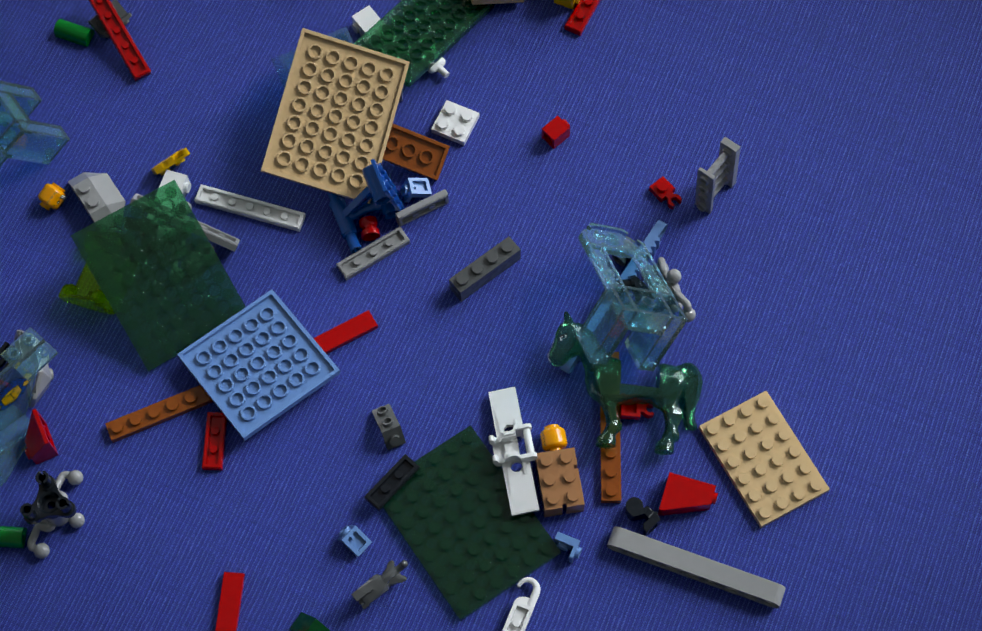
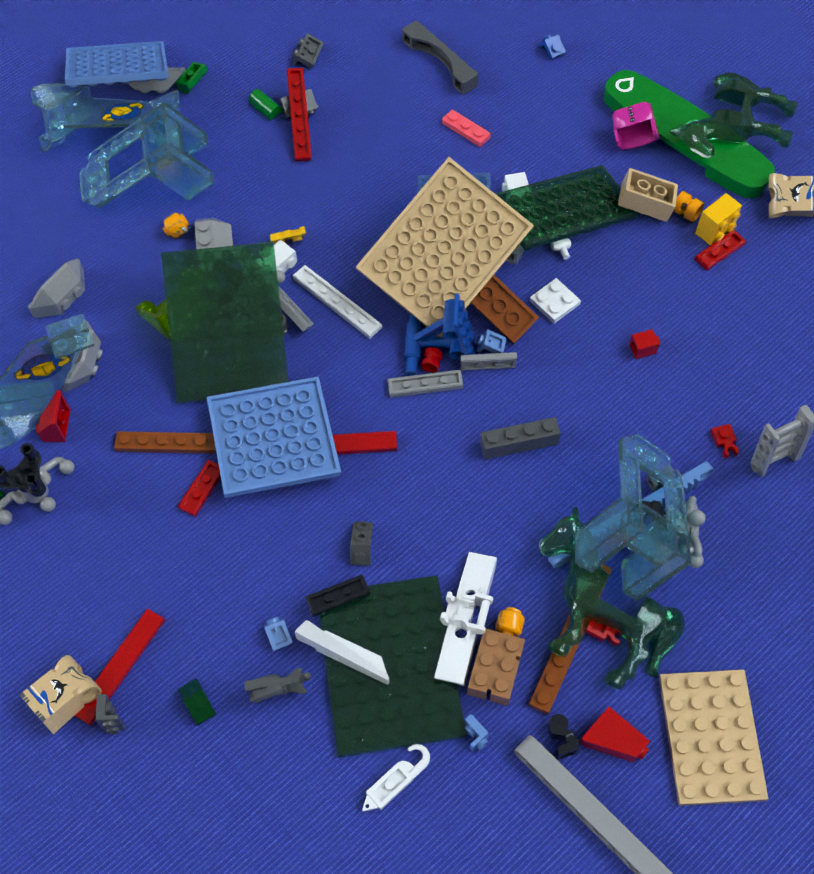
camera: 25 degrees right, 5 degrees down
none -> white wedge [295,620,389,685]

